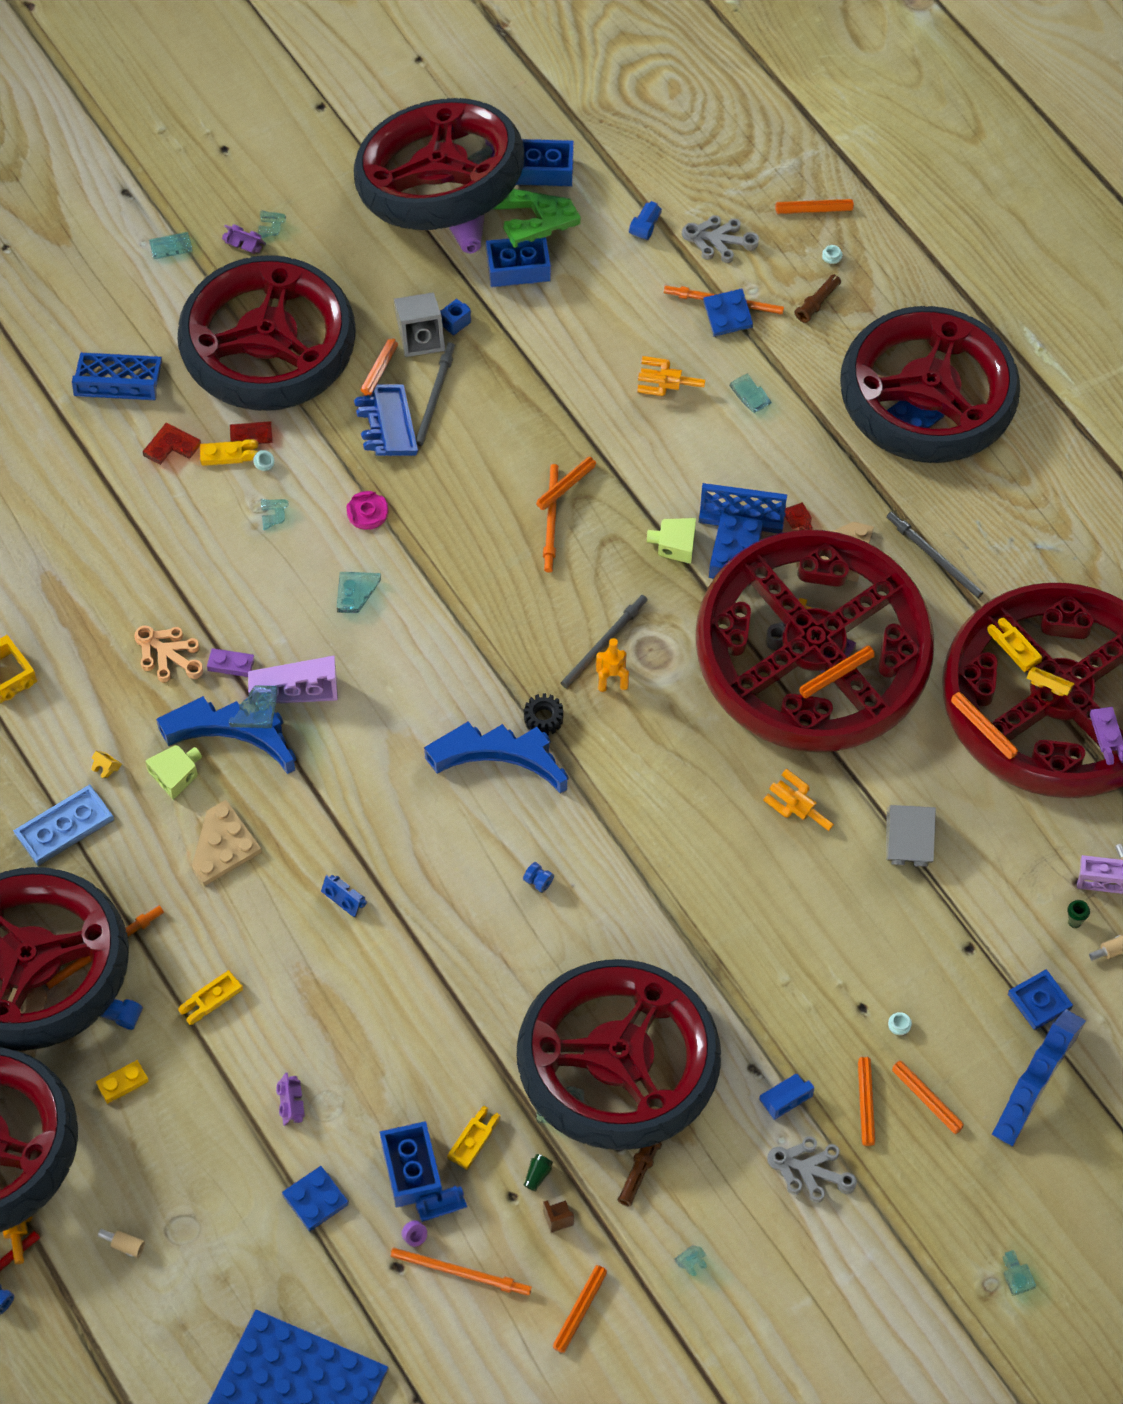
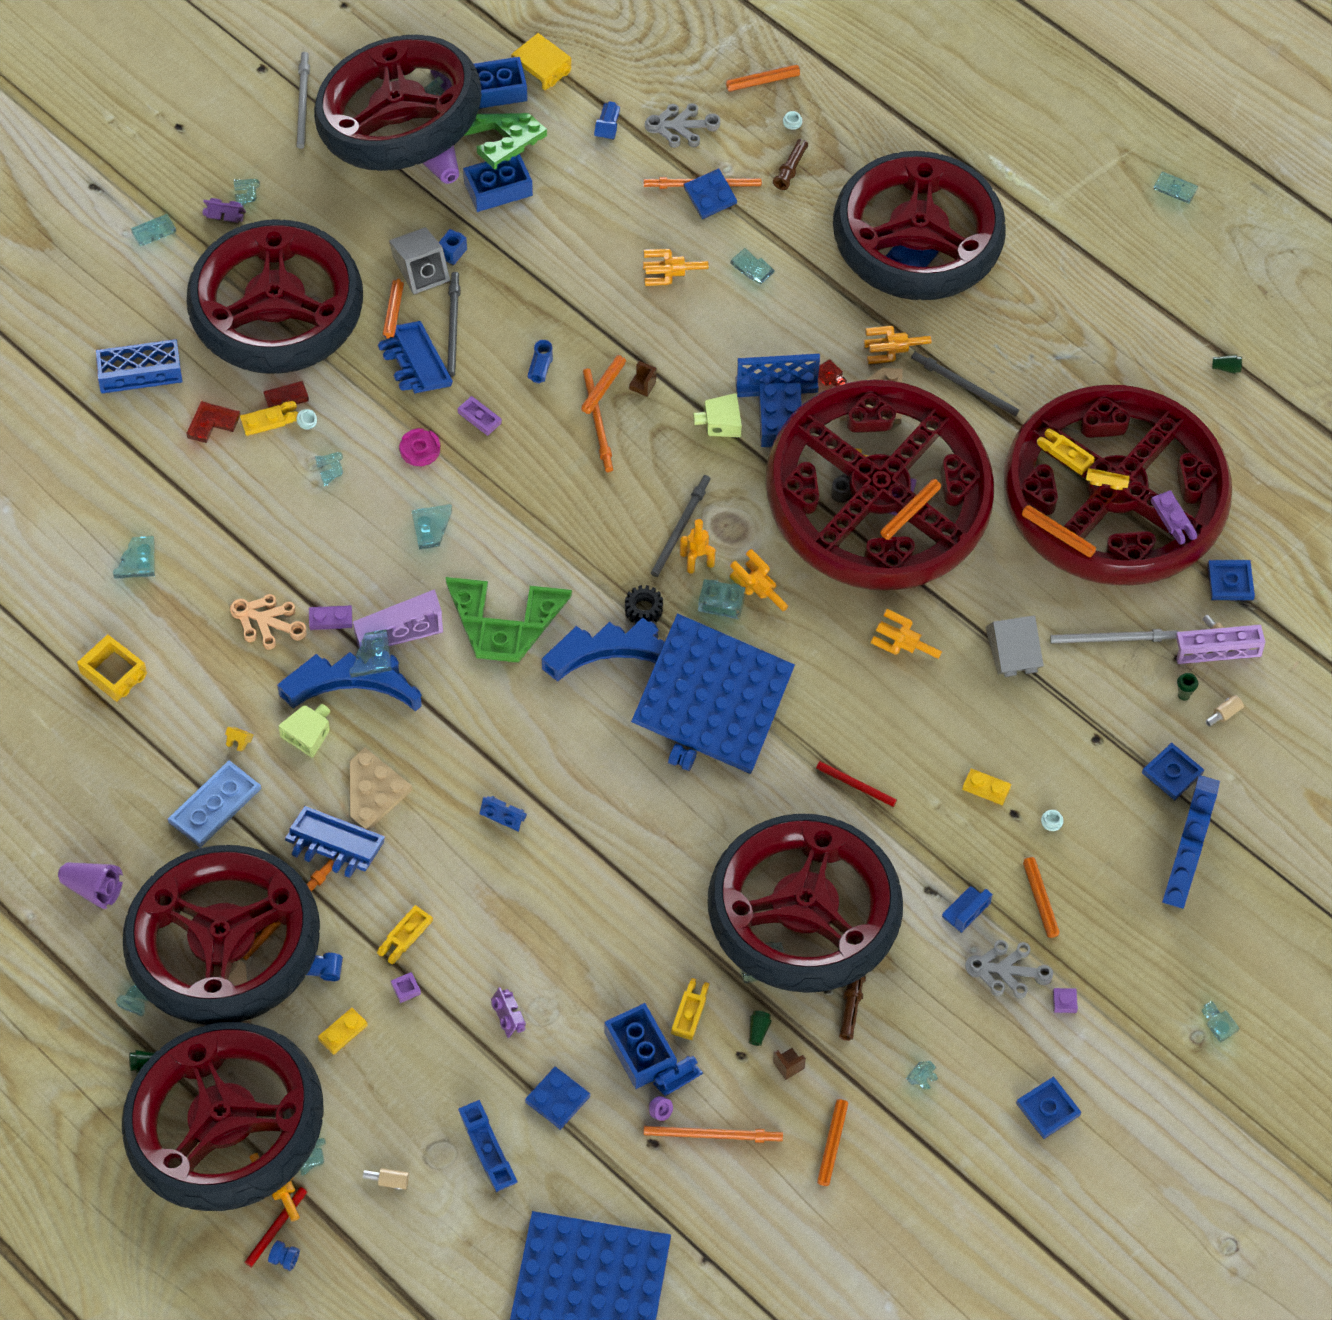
camera: 15 degrees left, 0 degrees up
orange axle [892,1061,964,1134] -> none
none -> clear light blue wing [113,536,155,579]
none -> hinge [285,806,385,878]
none -> light grey bar [297,52,310,149]
none -> clear light blue piece [300,1138,326,1175]
none -> medium lavender plate [391,972,421,1003]
none -> bright green wing [446,577,572,663]
none -> medium lavender plate [457,396,502,436]
none -> blue slope [458,1100,518,1192]
none -> yellow panel [511,33,571,91]
none -> blue piece [528,340,553,383]
none -> reddish brown panel [629,361,657,397]
none -> blue plate [631,613,795,774]
none -> clear light blue brick [698,579,746,620]
none -> light orange plant [729,549,788,612]
none -> red bar [816,761,897,807]
none -> light orange plant [864,326,932,365]
none -> yellow plate [962,768,1012,806]
none -> blue plate [1016,1076,1081,1139]
none -> light grey bar [1050,629,1178,643]
none -> medium lavender plate [1053,988,1078,1013]

